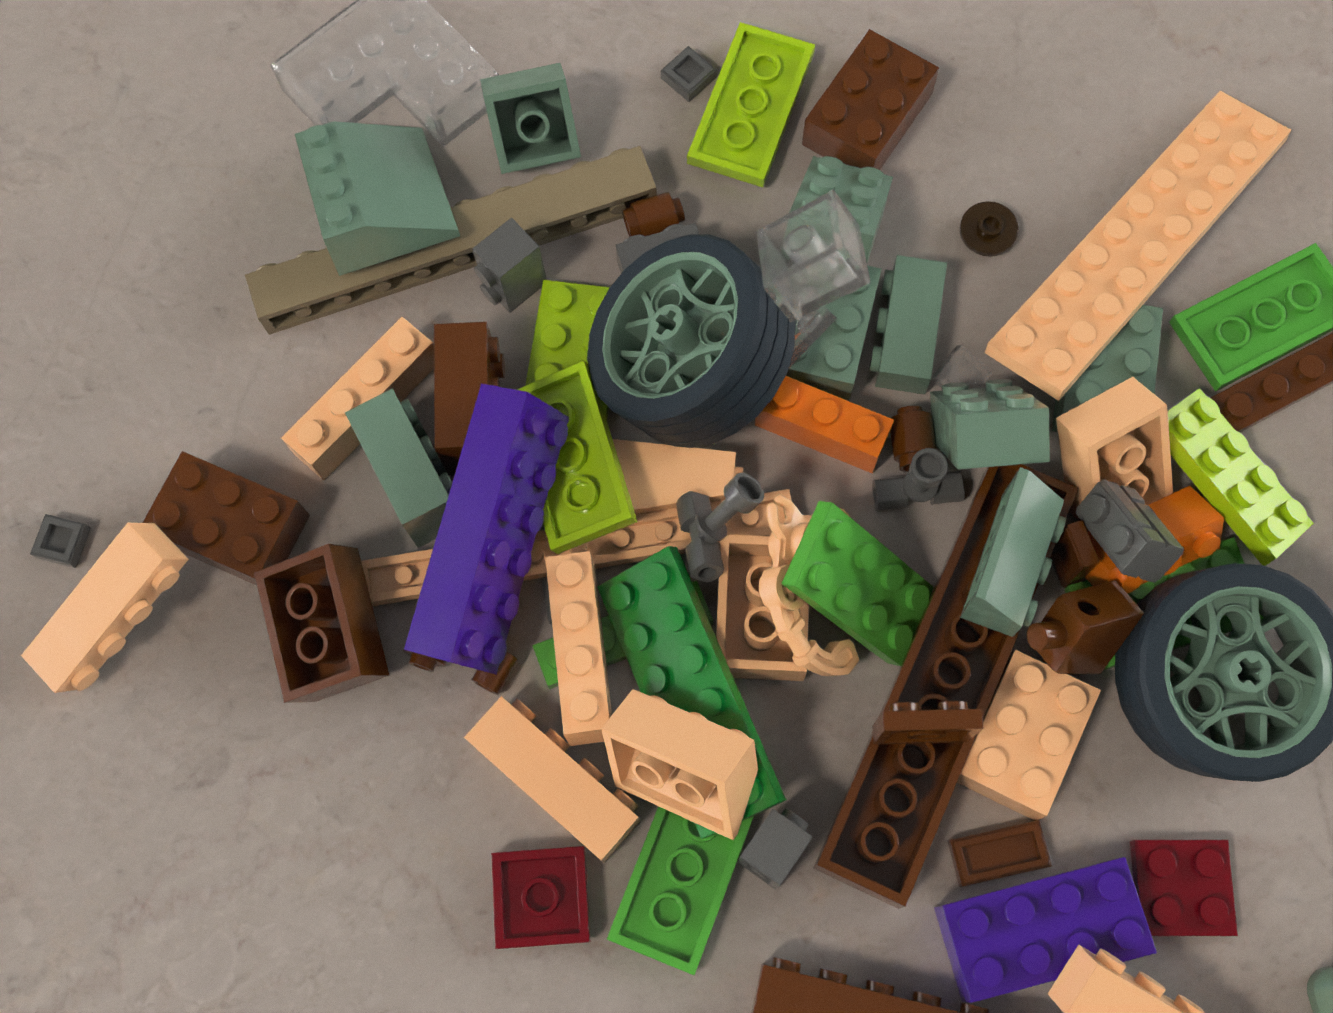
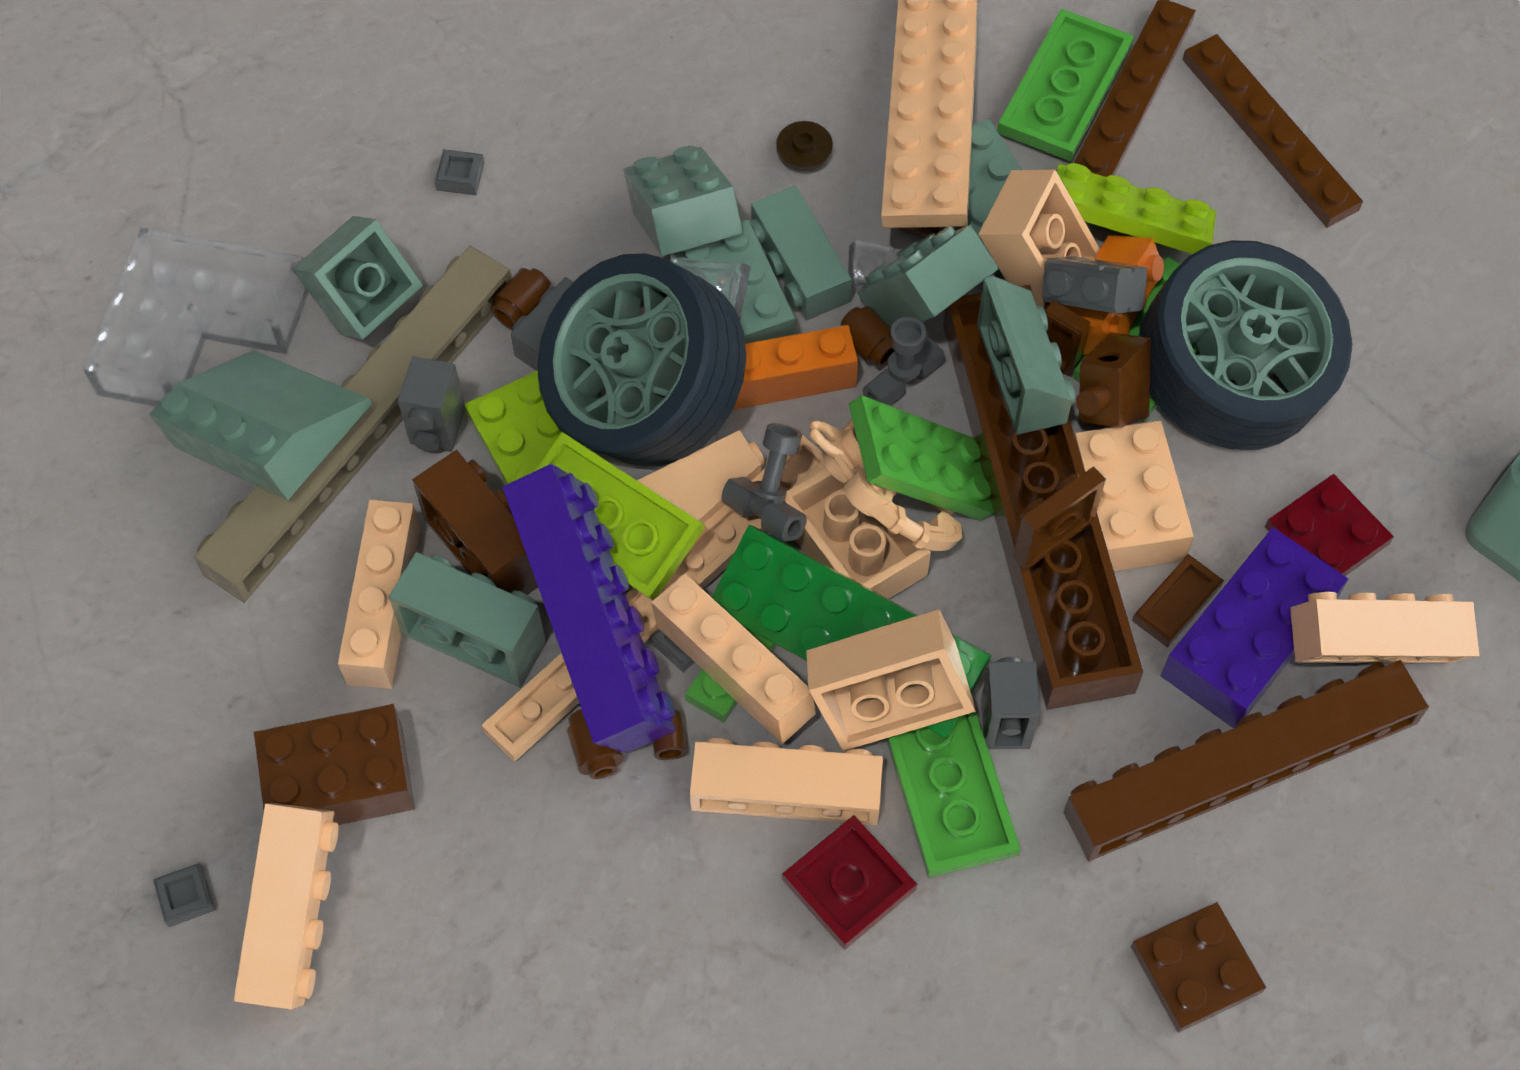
camera: 40 degrees left, 10 degrees down
reddish brown brick [254,544,390,703] -> none
lime plate [687,22,815,187] -> none
clear brick [756,189,871,323] -> none
reddish brown brick [802,29,939,170] -> none

